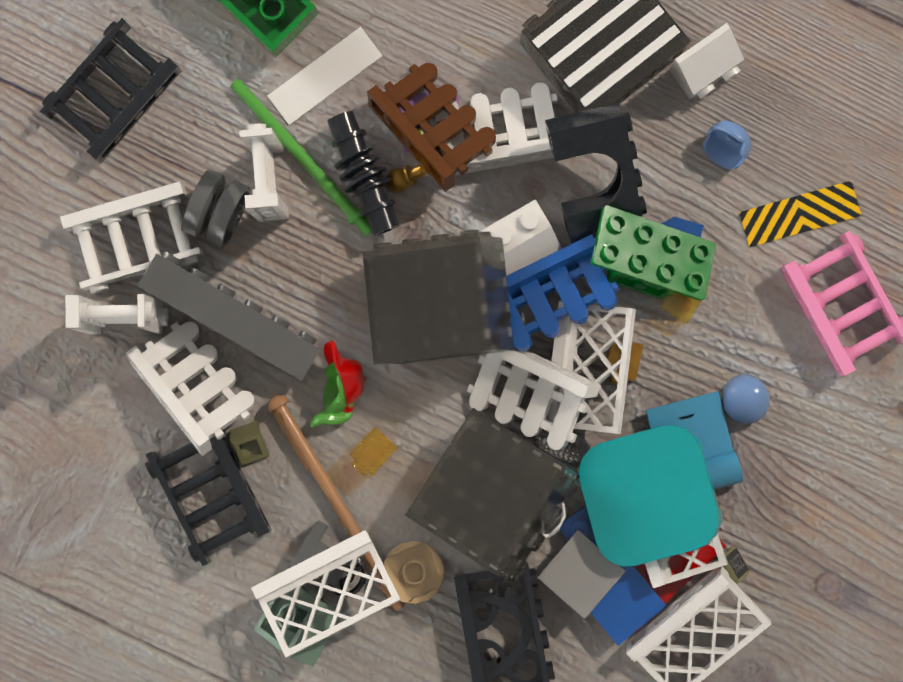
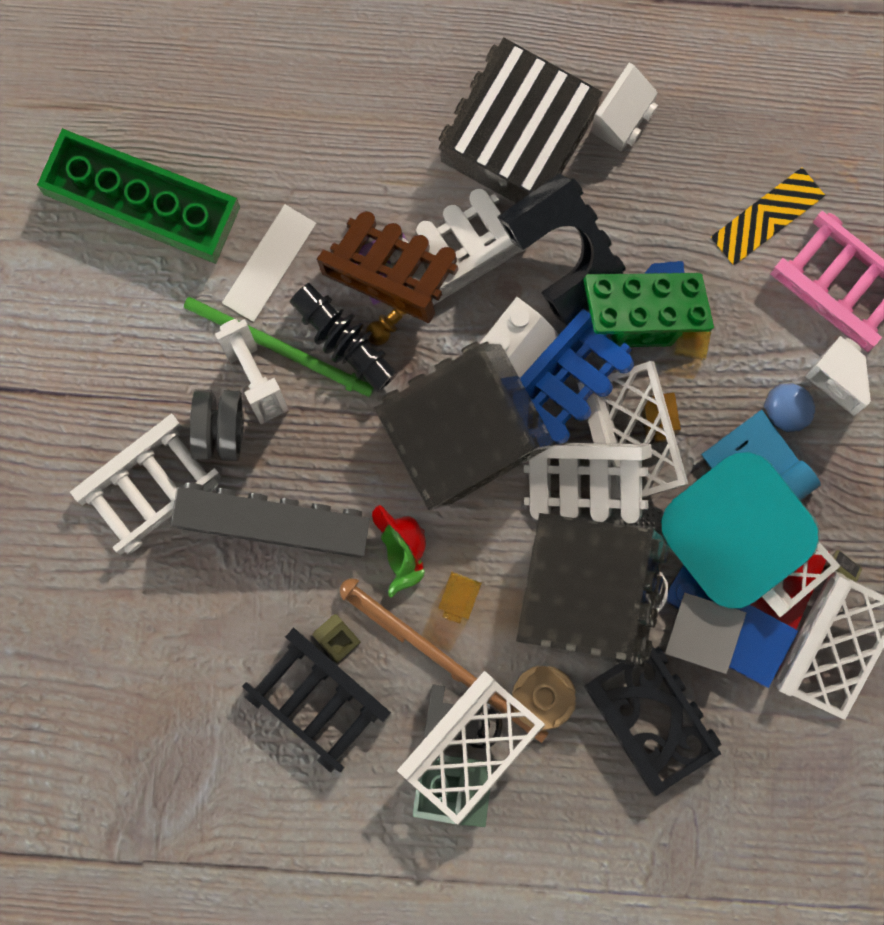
camera: 30 degrees left, 5 degrees down
black fence [40,18,182,163] -> none
white fence [65,294,168,334] -> none
white fence [126,322,255,456] -> none
medium blue hair [703,120,751,170] -> none
none -> white slope [805,336,871,416]

